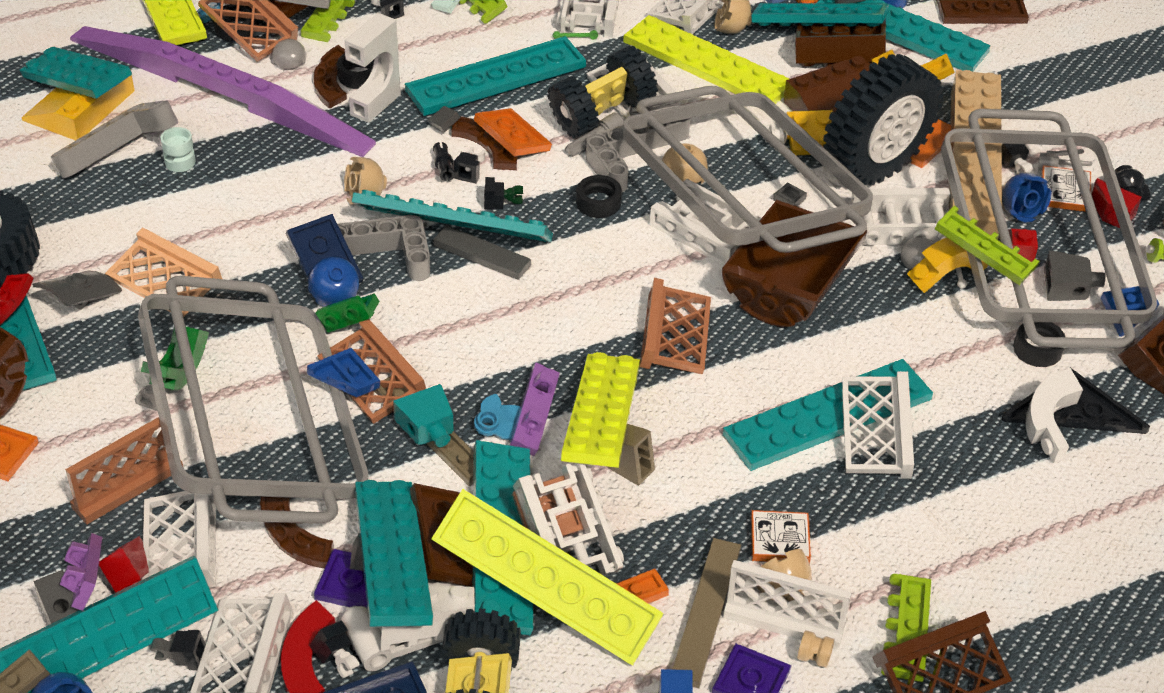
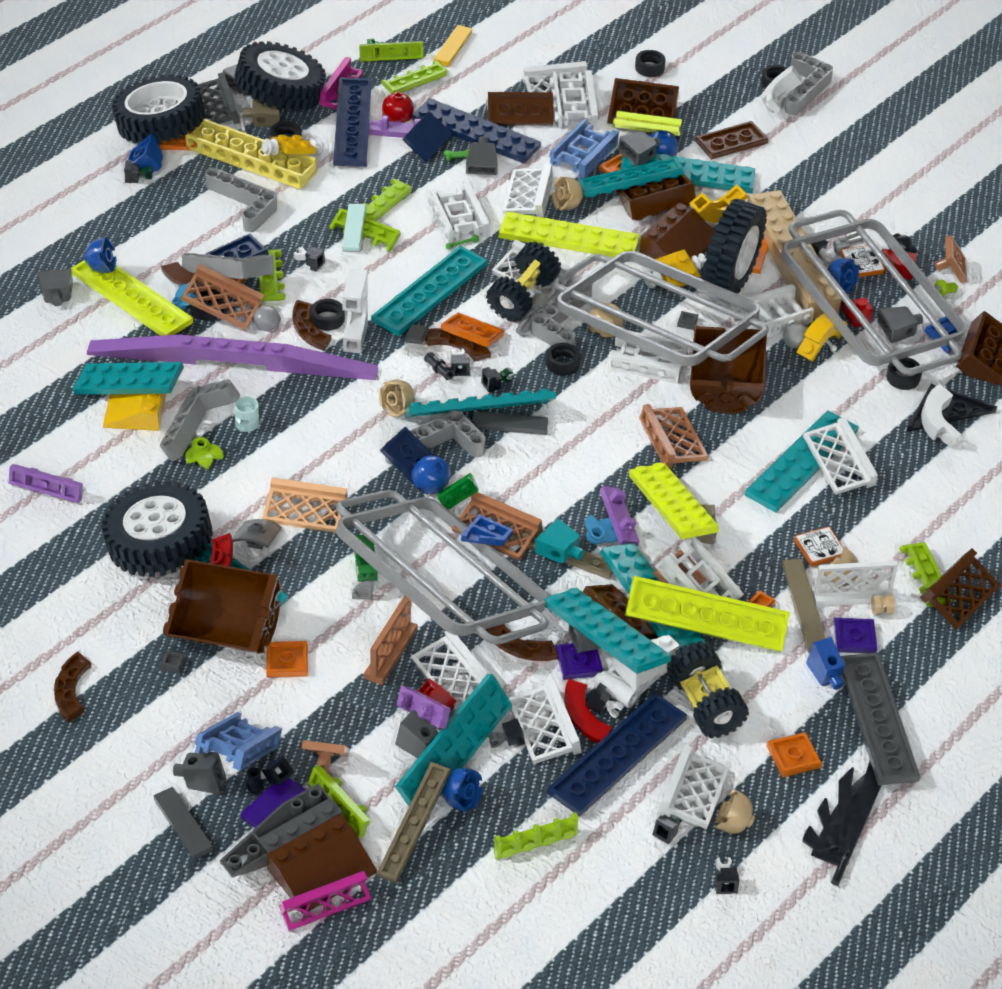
camera: 25 degrees left, 0 degrees up
lime hinge [935,205,1040,286] -> none
none -> lime plate [185,437,224,470]

